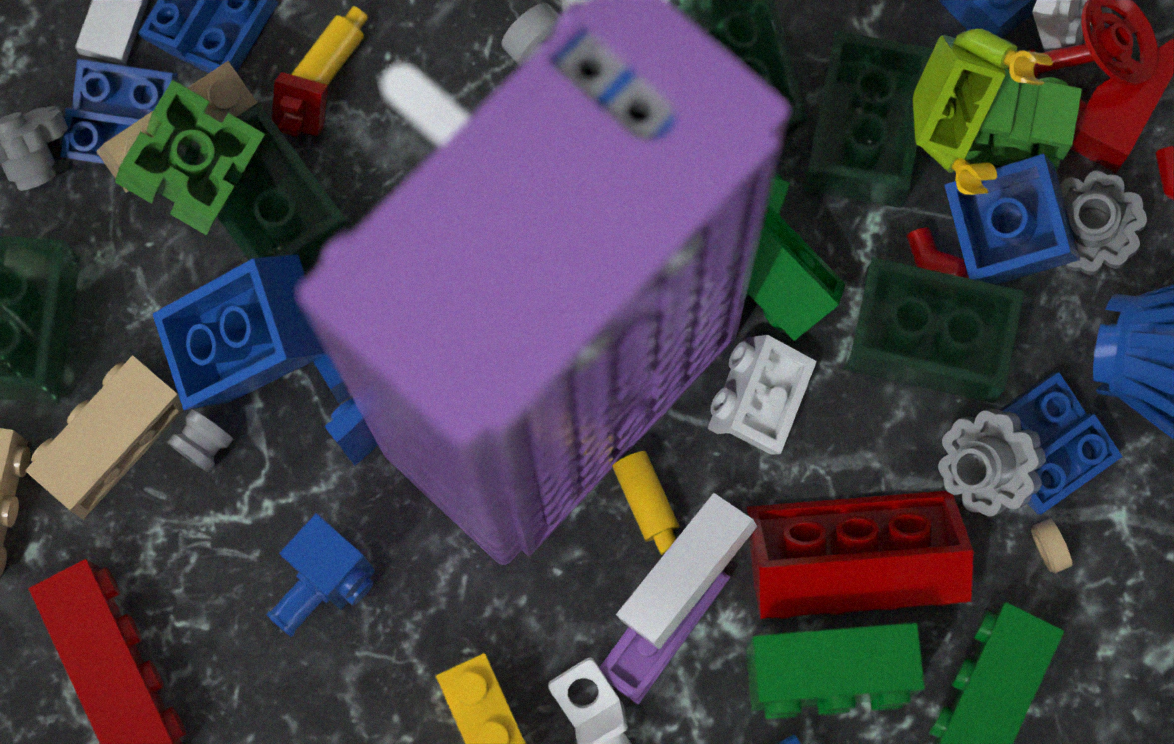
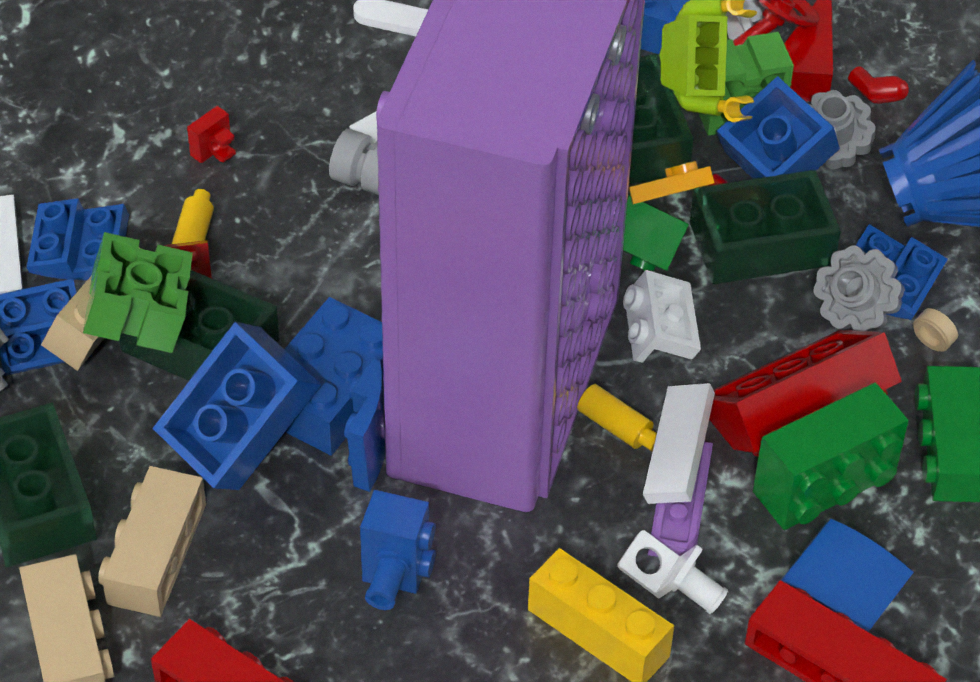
camera: 30 degrees left, 25 degrees down
light grey wheel [167,409,233,472] -> none
none -> light orange wing [628,161,714,204]

